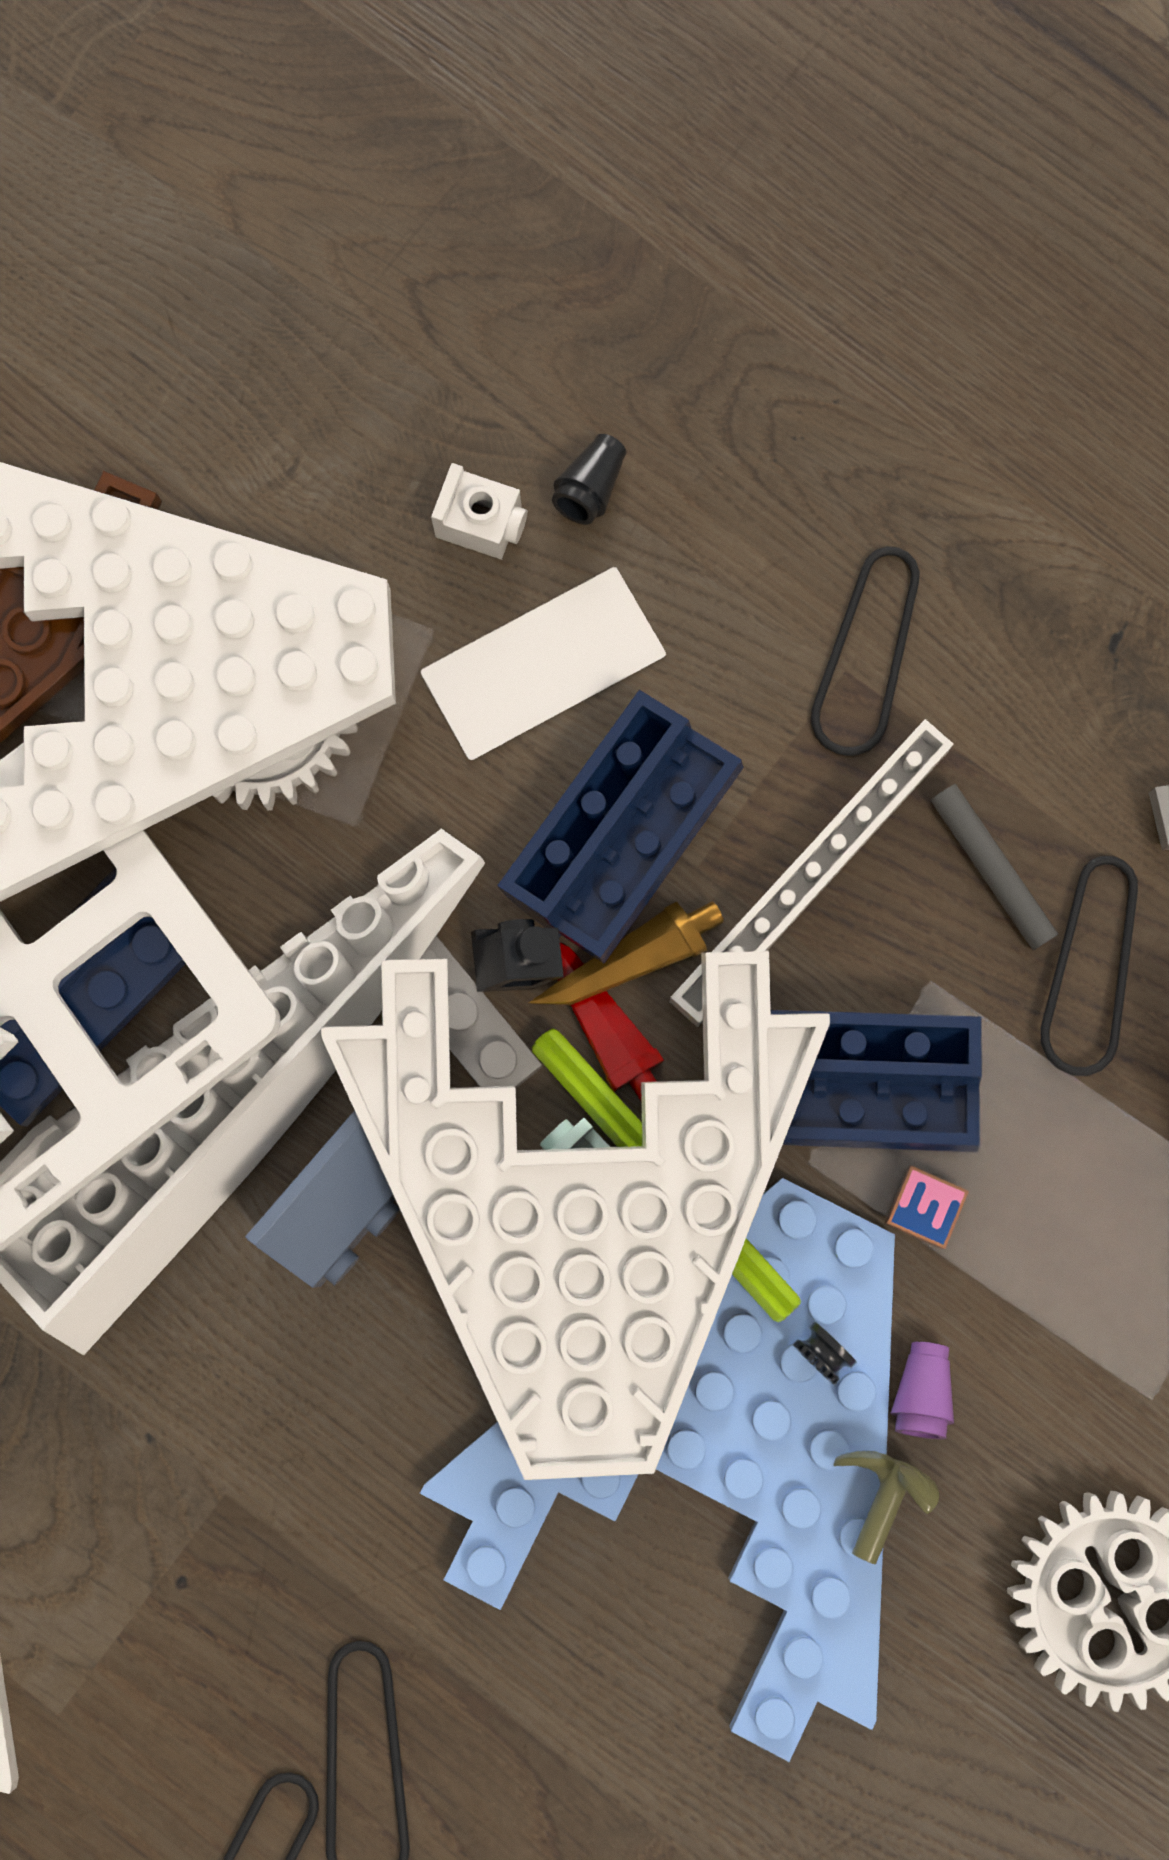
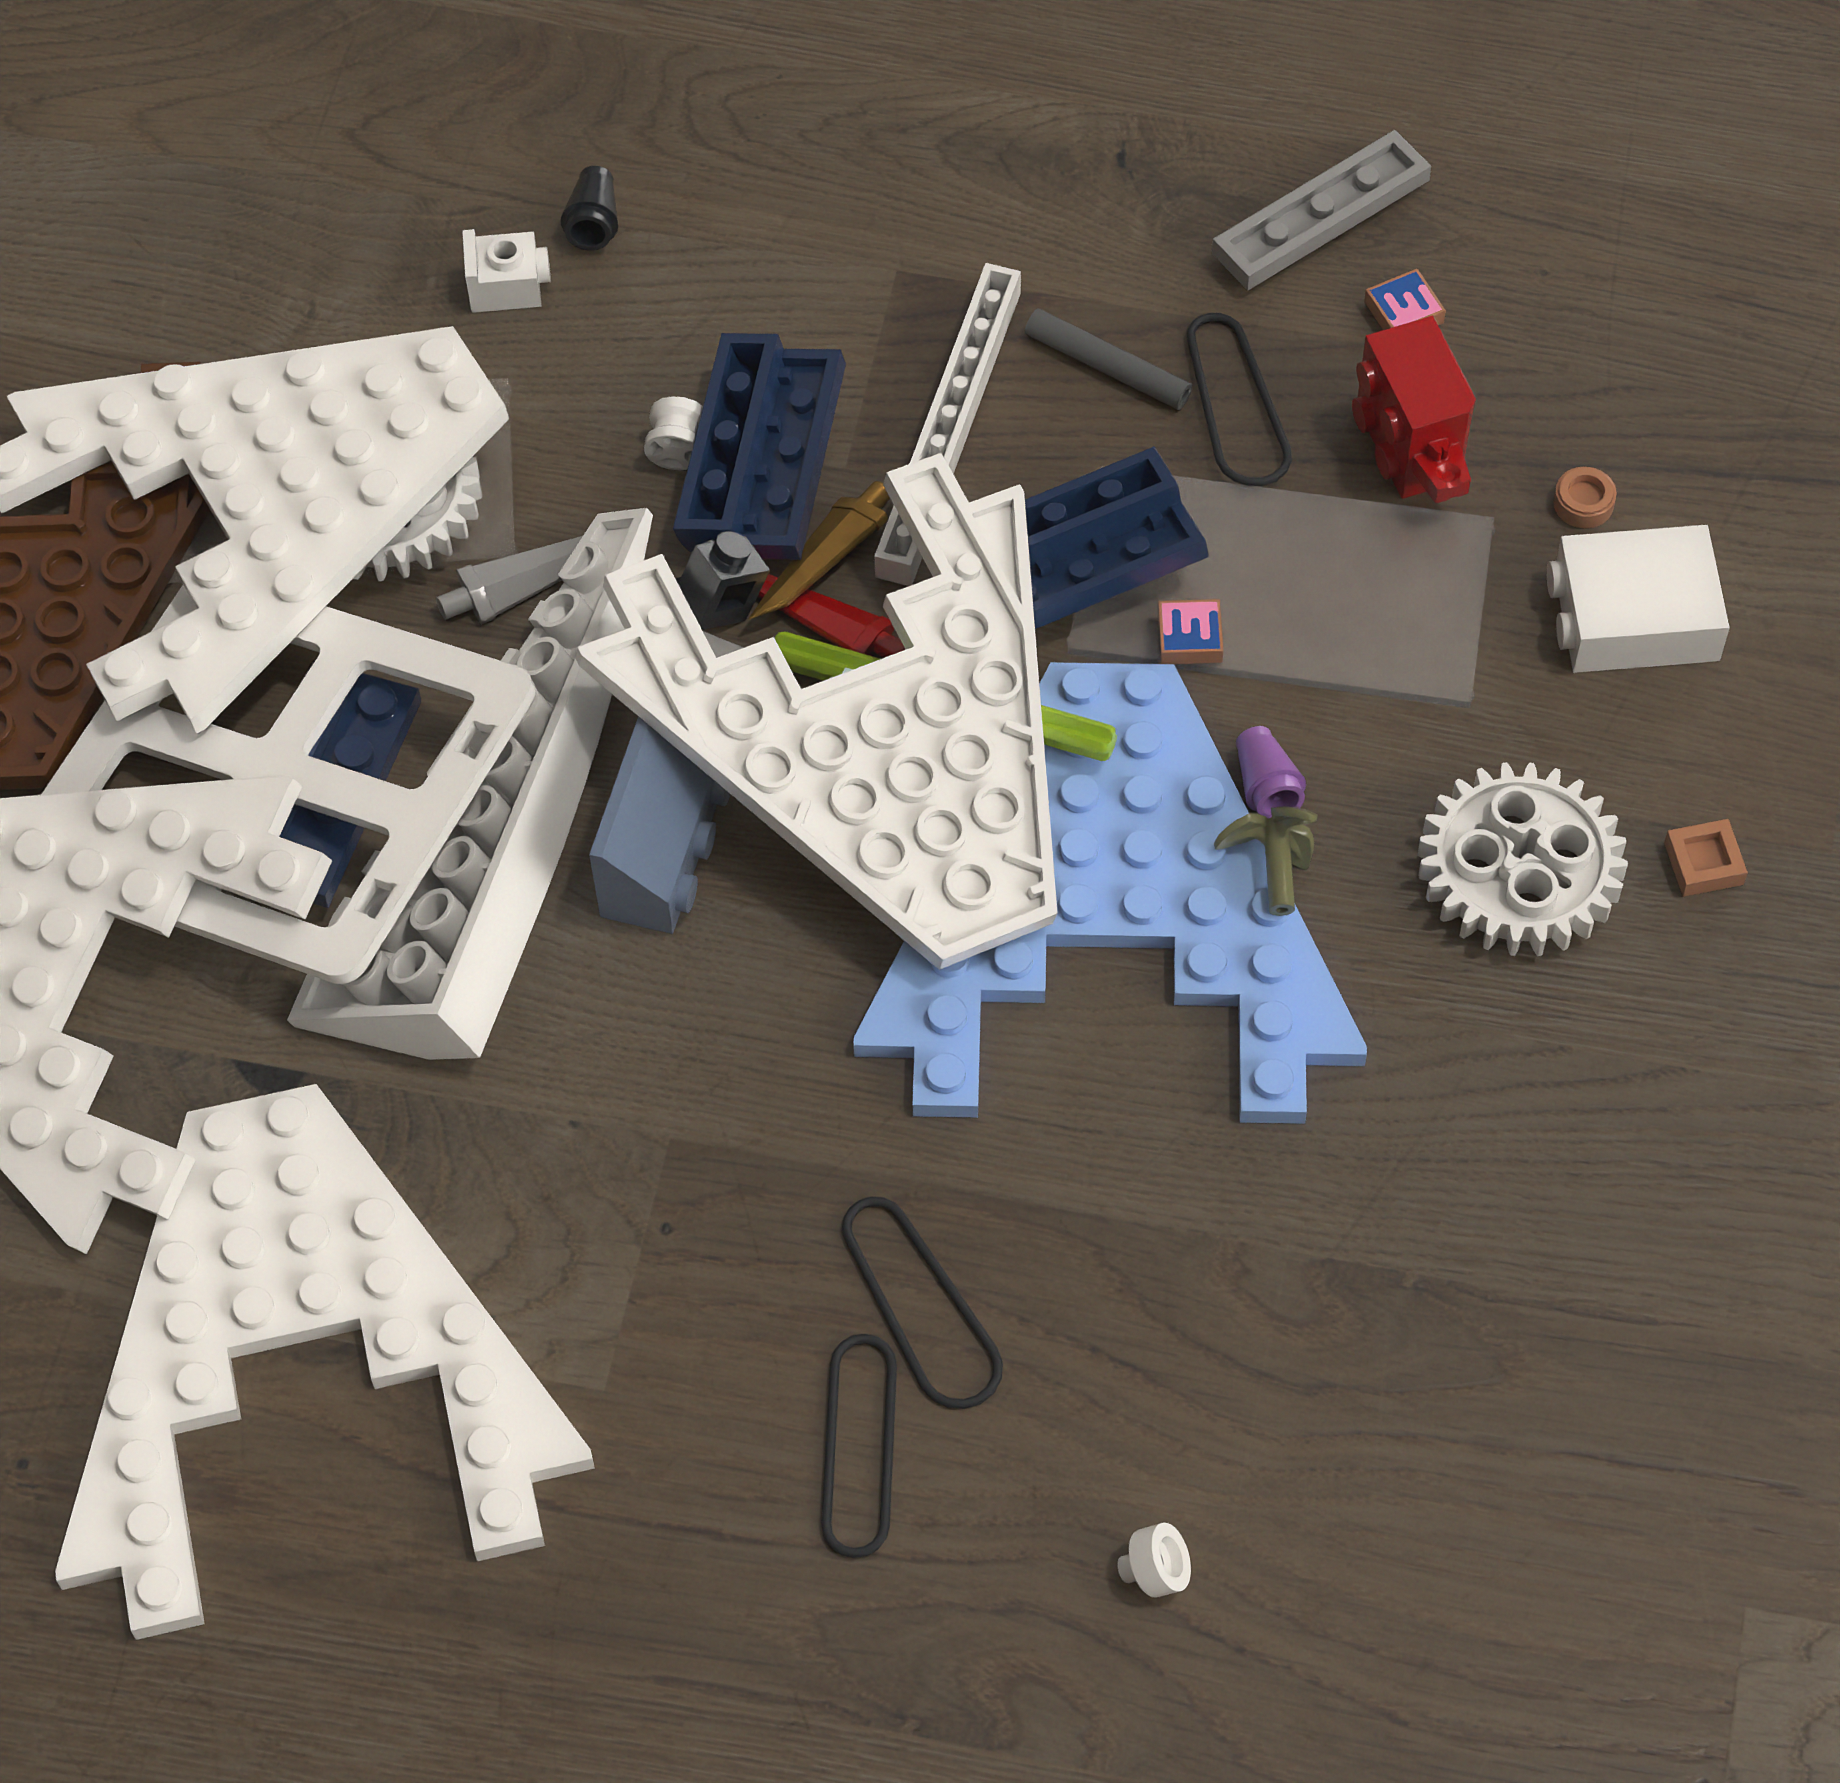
camera: 25 degrees left, 20 degrees down
white sticker [421,567,666,760] -> none
black bush [793,1321,857,1386] -> none
black piece [811,546,920,756] -> none
none -> light grey bar [436,536,583,625]
none -> white wheel [644,396,703,471]

